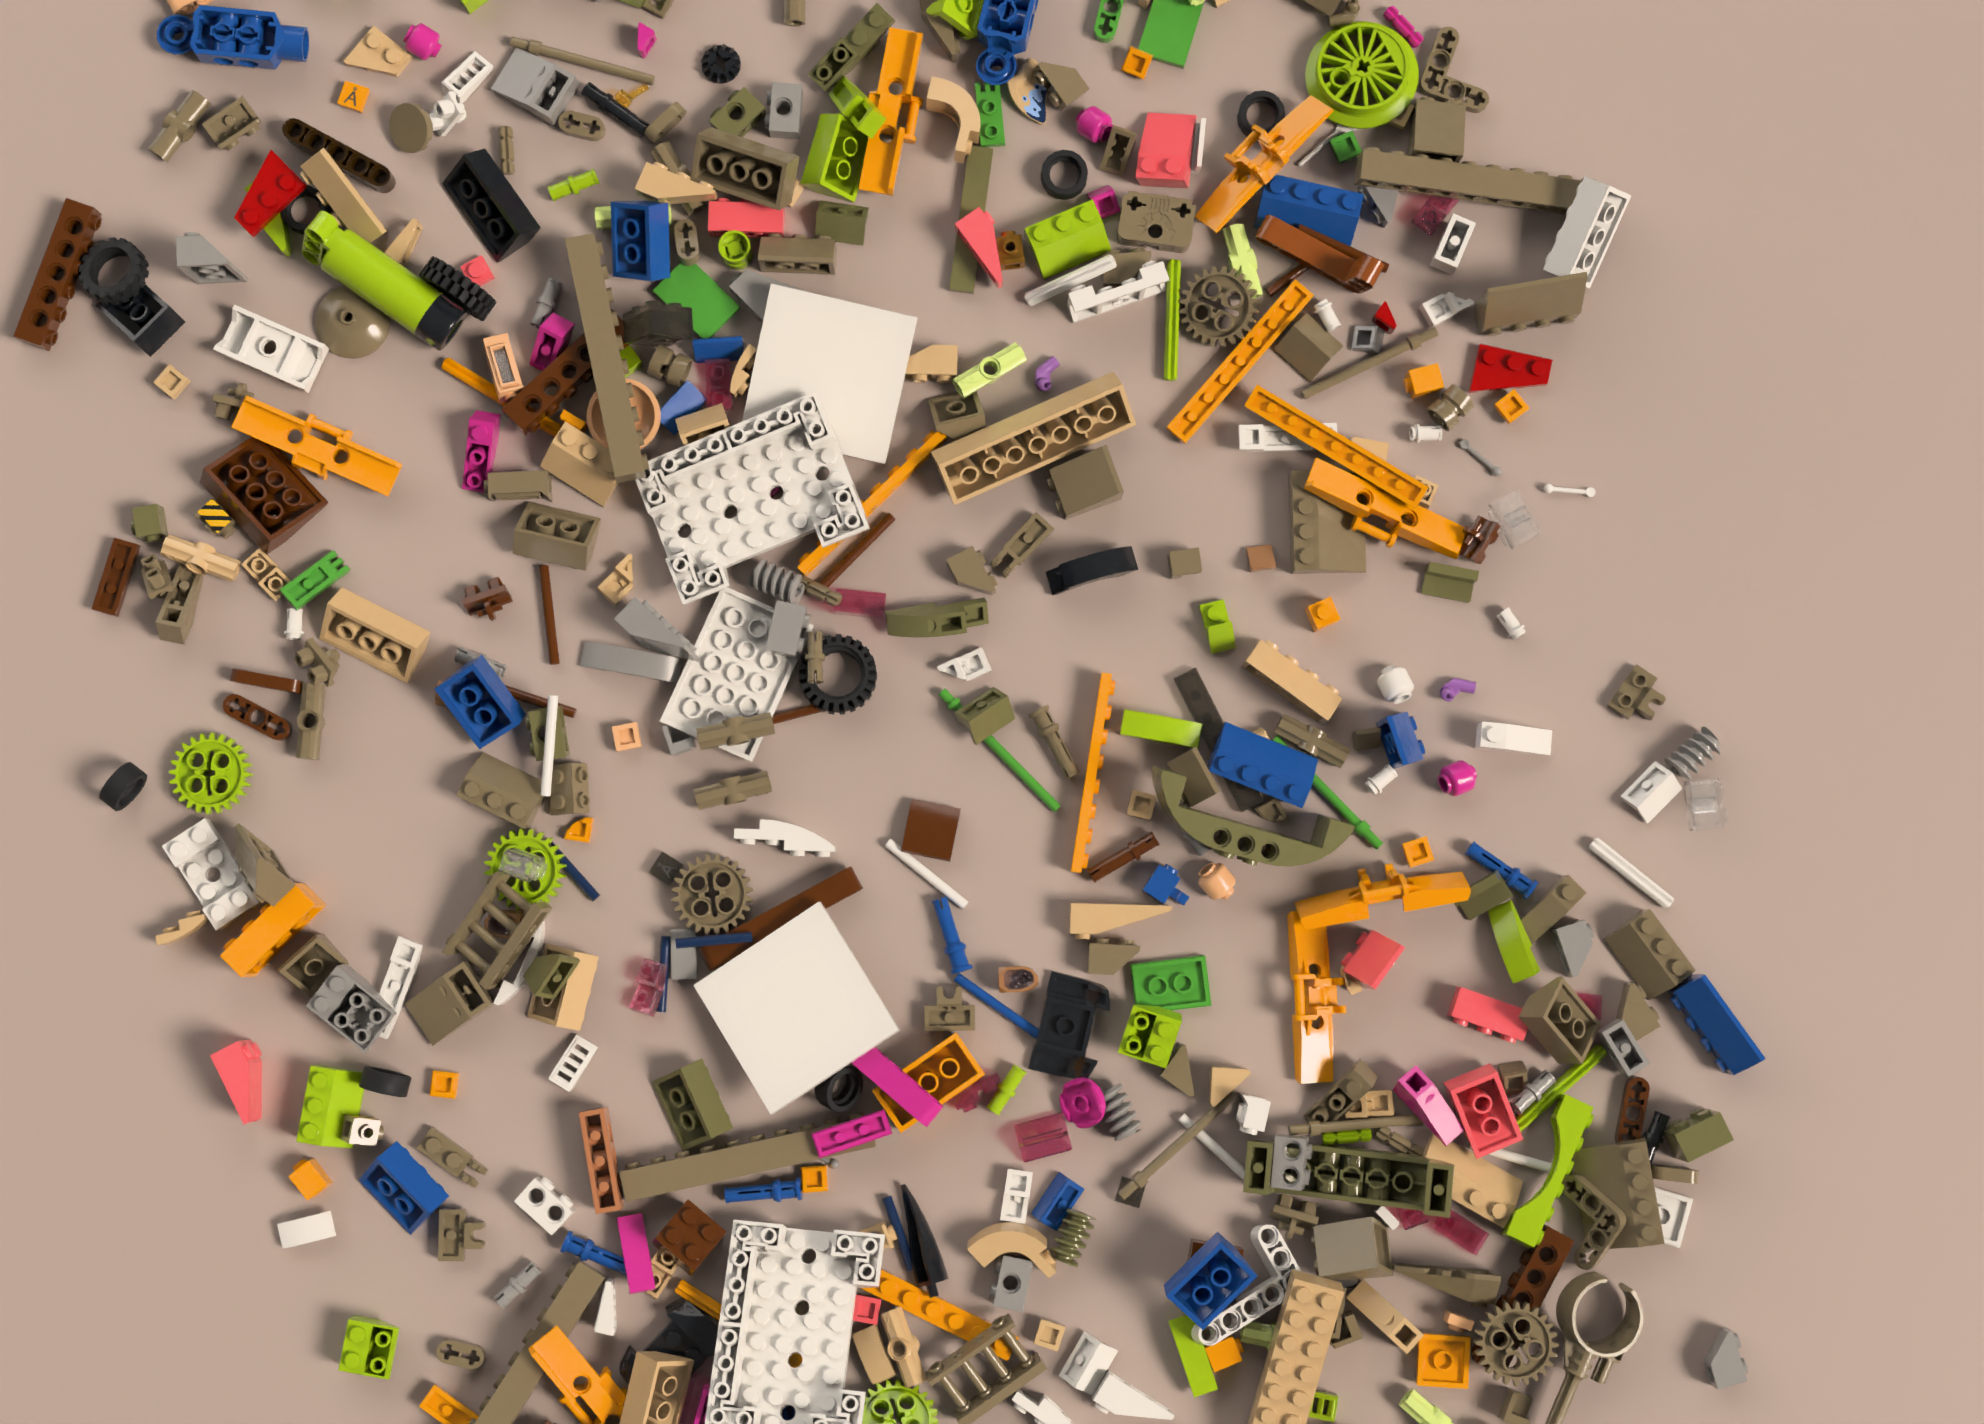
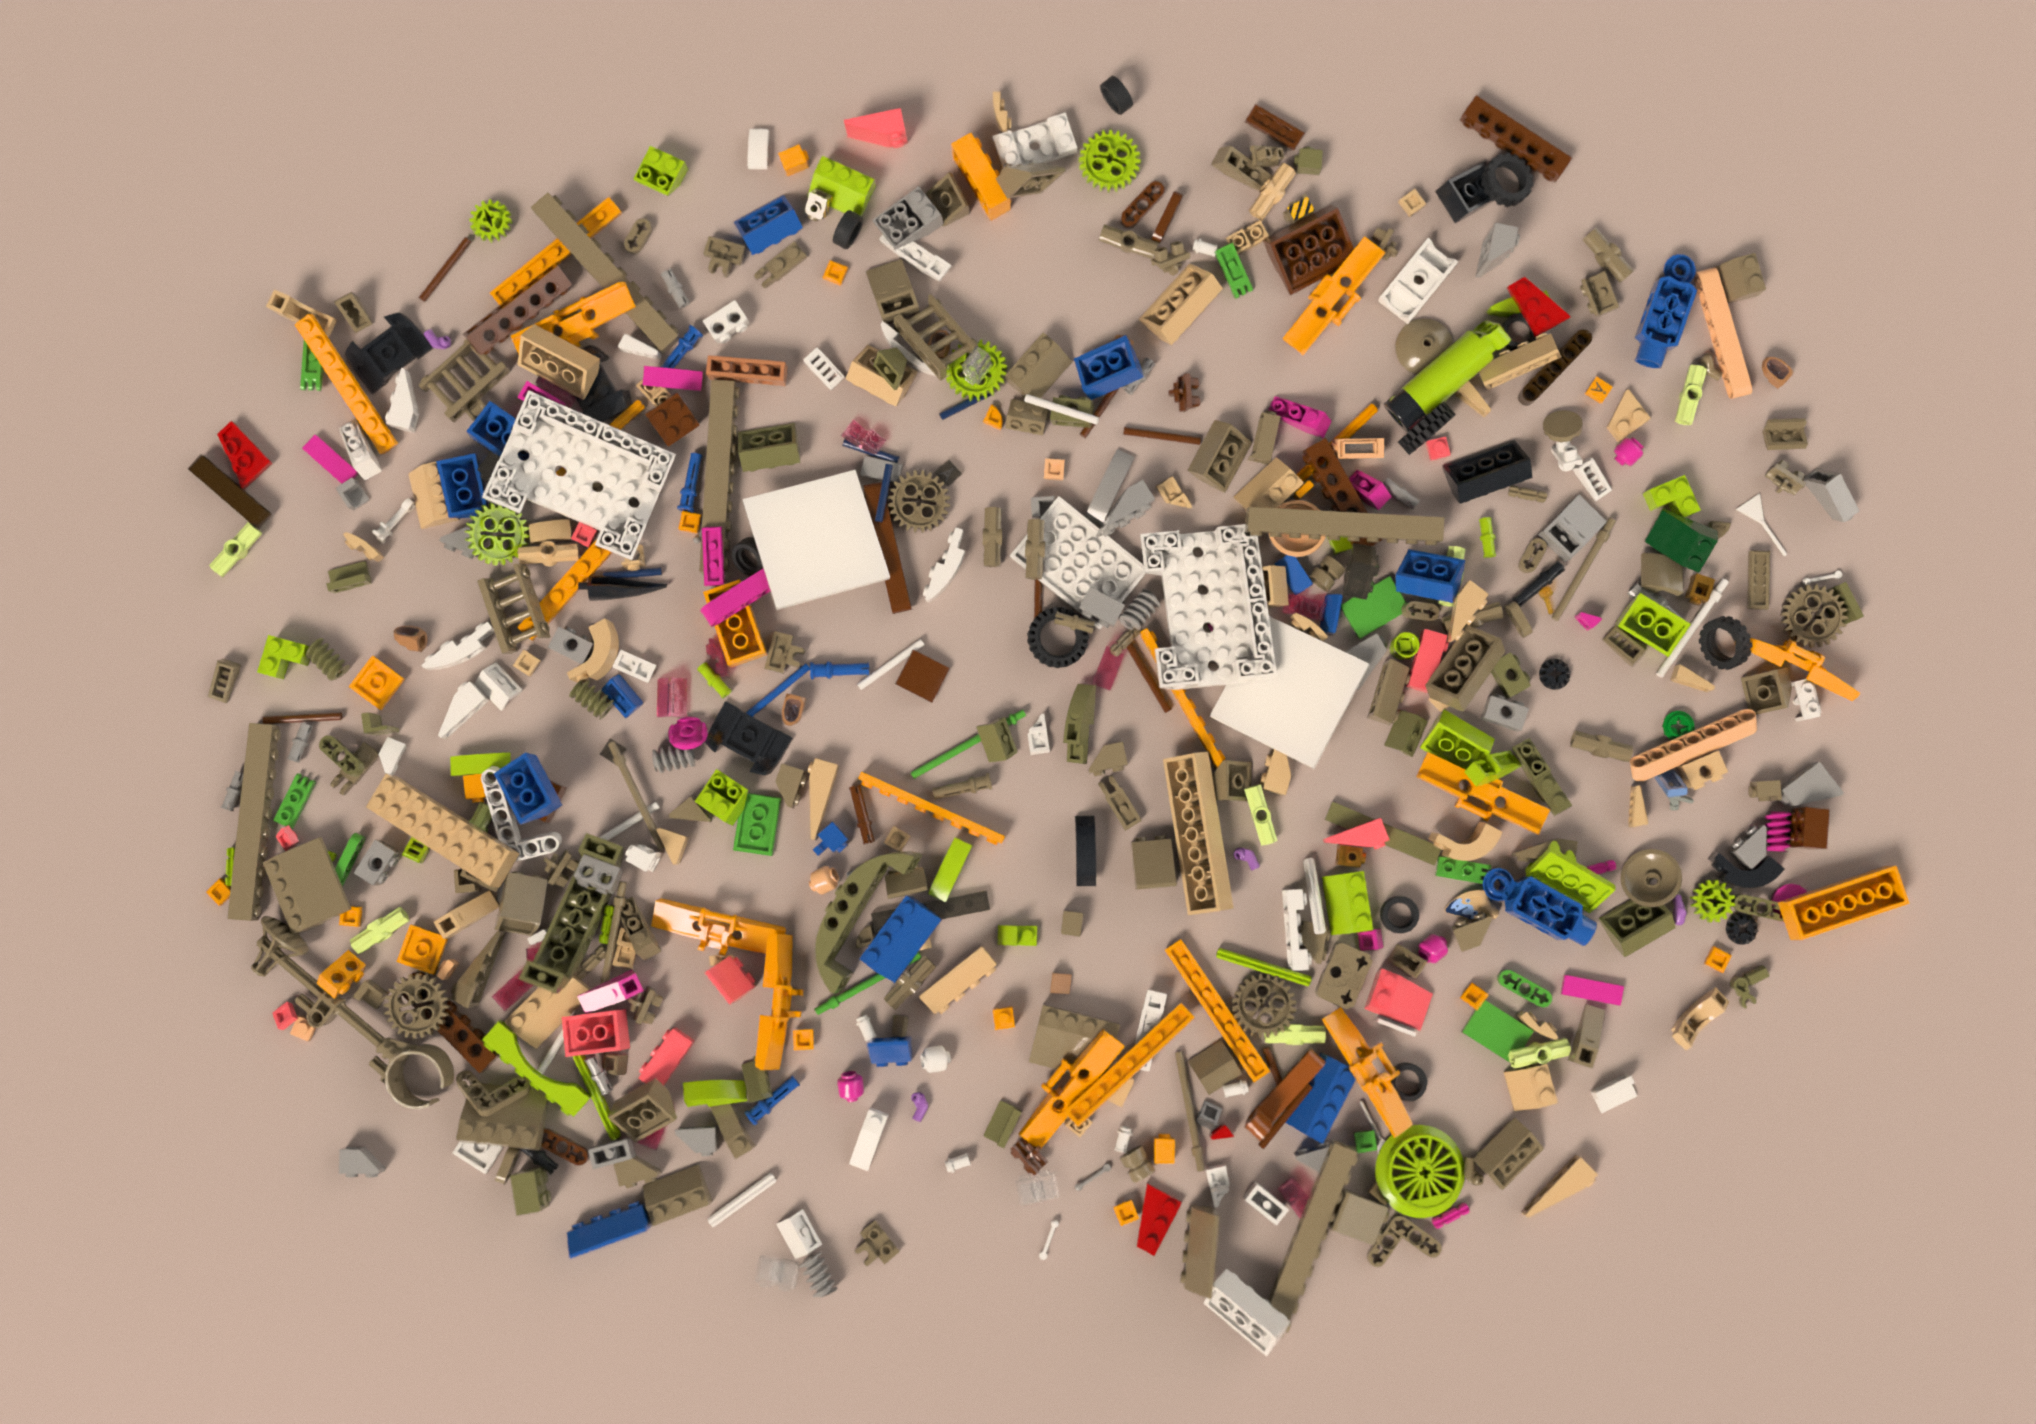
camera: 115 degrees right, 0 degrees up
none -> dark tan hips [627,986,663,1025]

